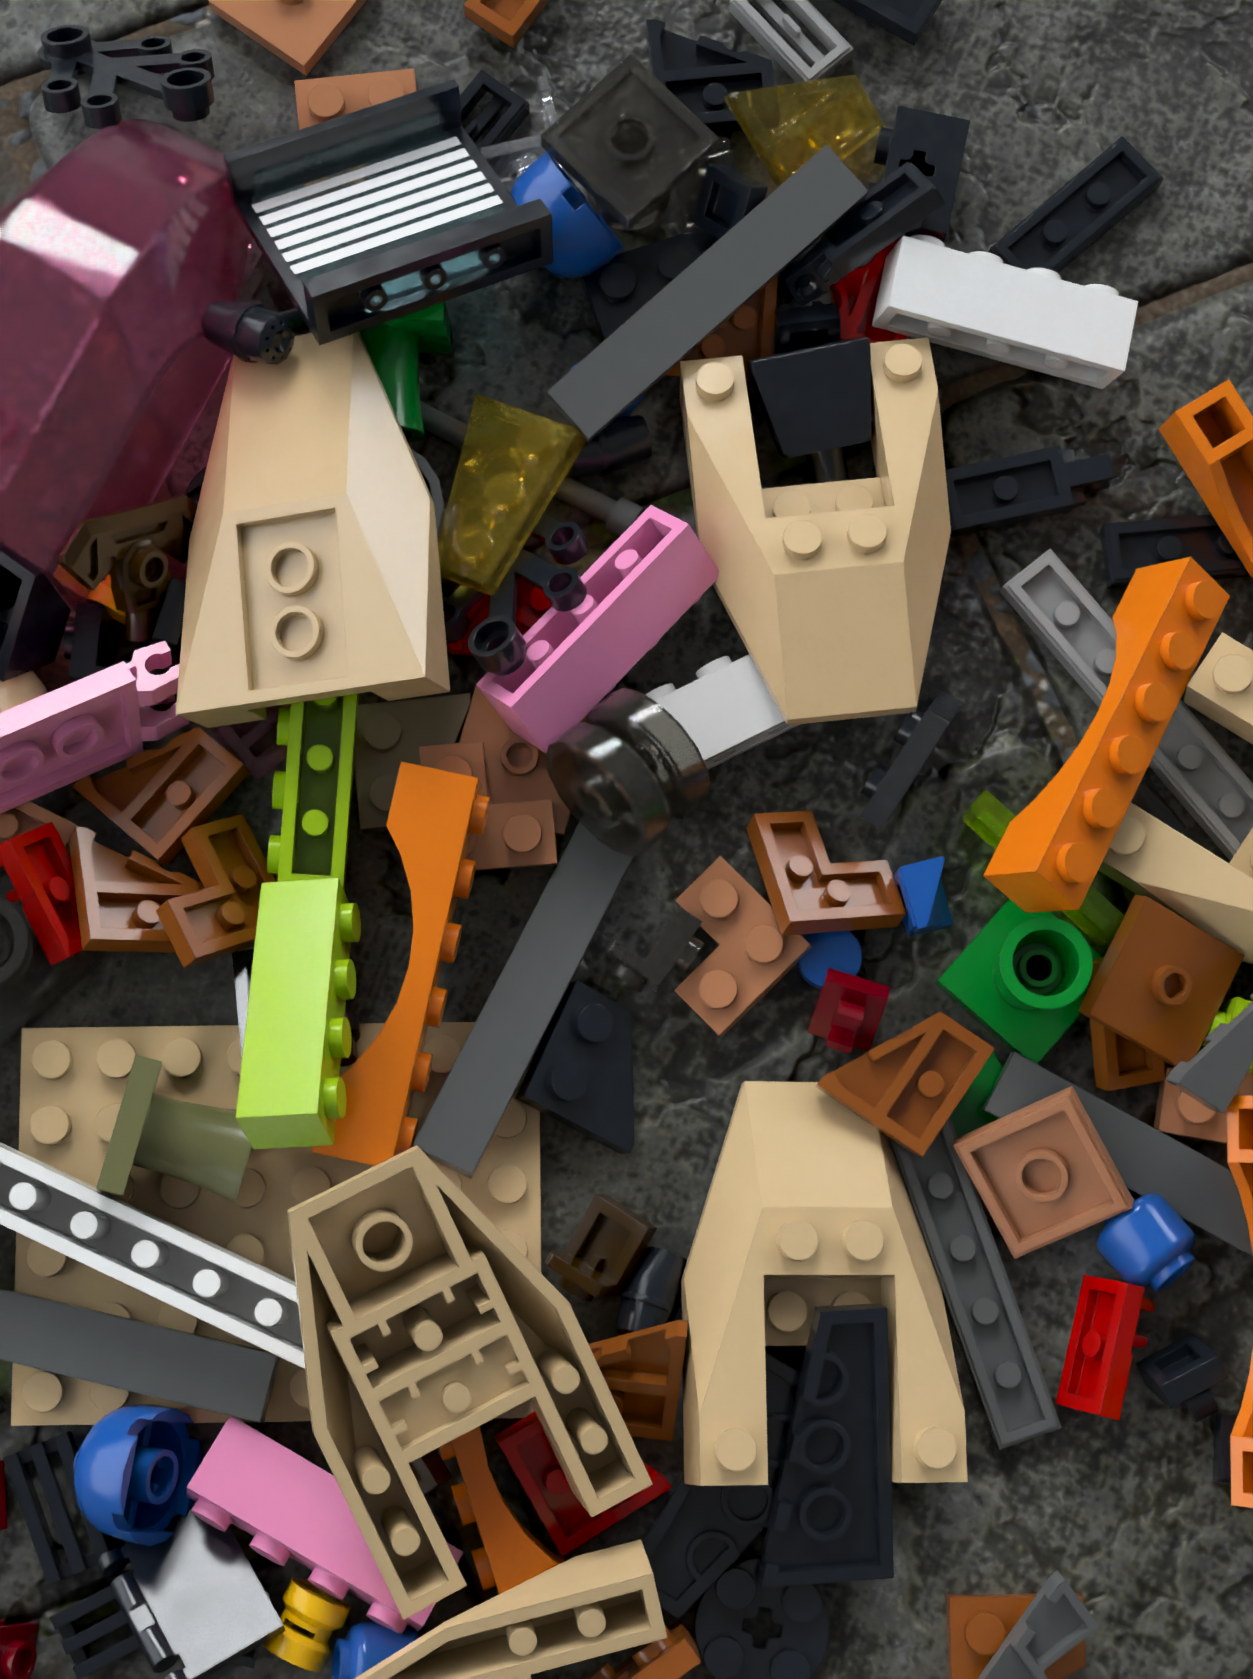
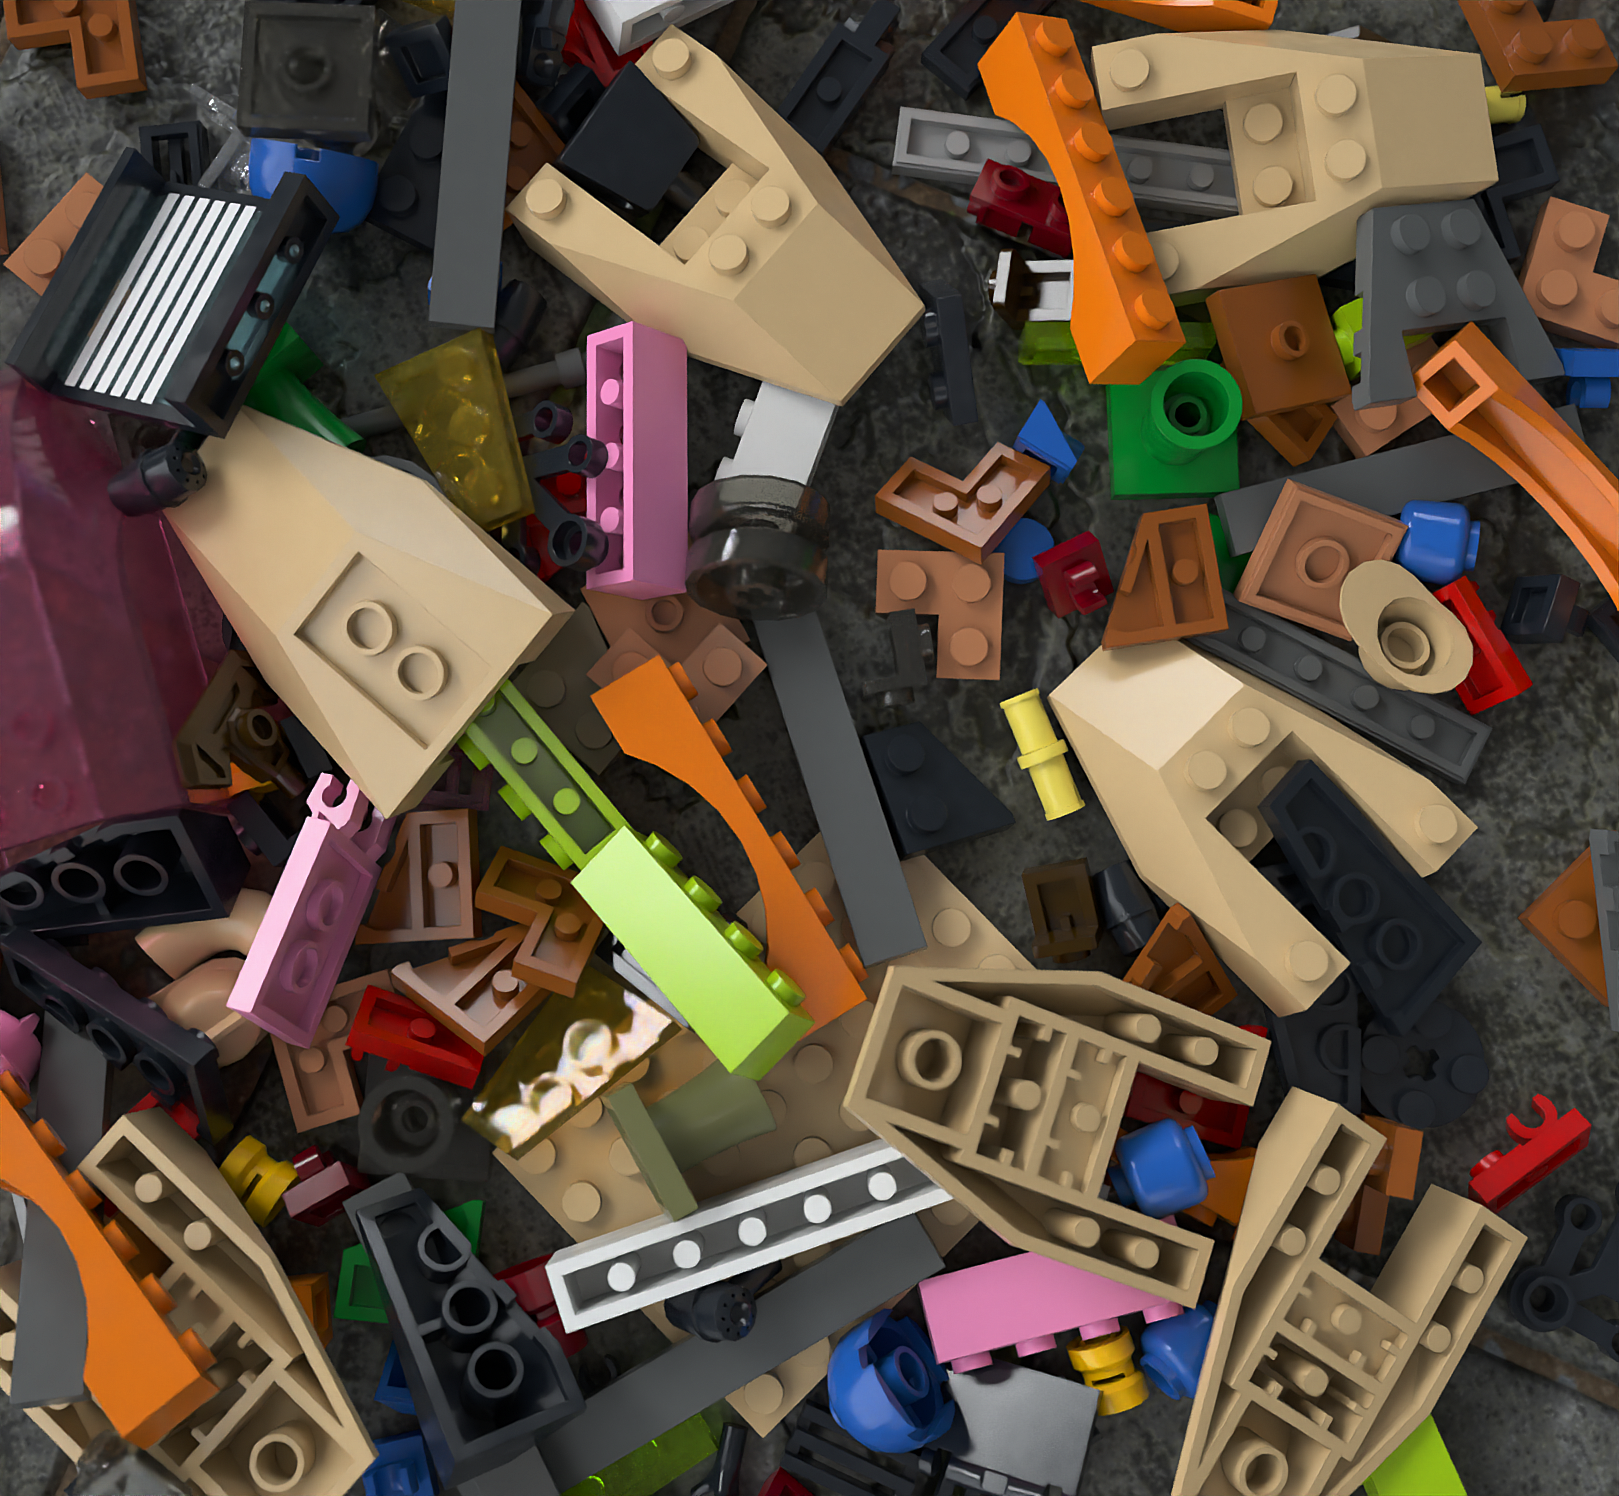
camera: 45 degrees left, 5 degrees up
none -> clear yellow wing [461,966,682,1161]
none -> black piece [664,1259,783,1343]
none -> dark red hinge [966,158,1073,259]
none -> dark brown bracket [988,249,1073,330]
none -> light yellow pin [999,688,1085,821]
none -> blue head [1107,1118,1216,1220]
none -> tan piece [1339,559,1473,695]

